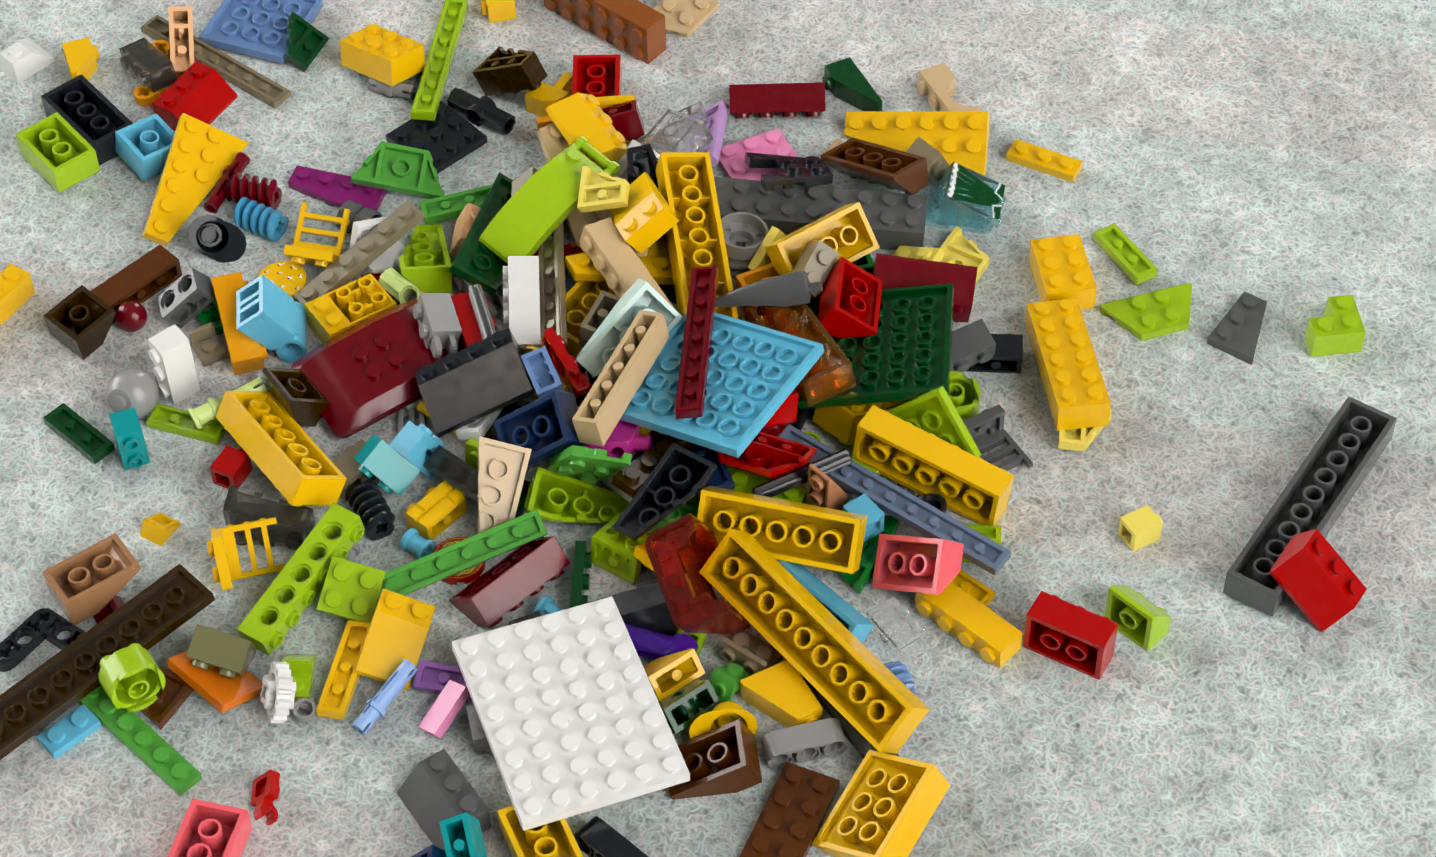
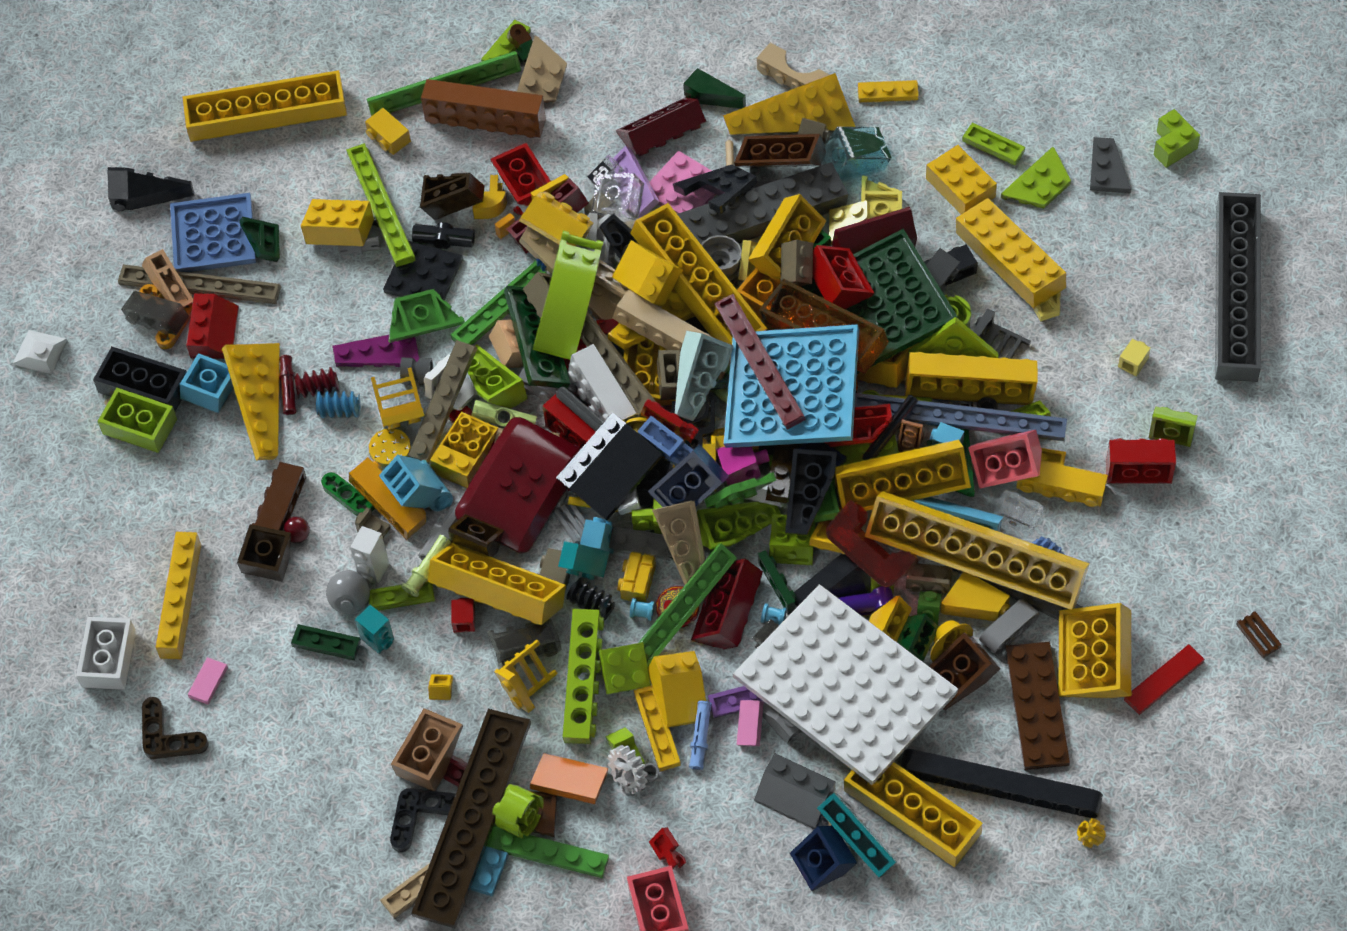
camera: 25 degrees left, 10 degrees up
yellow slope [62,37,100,80] -> none
dark grey brick [157,267,215,328] -> none
olive slope [186,624,257,679] -> none
black piece [188,215,247,263] -> none
light grey hinge [413,293,462,358] -> none
tan brick [572,310,670,446] -> none
light yellow wing [577,166,630,213] -> none
dark grey piece [715,270,823,307] -> none
red slope [1269,529,1367,632] -> none

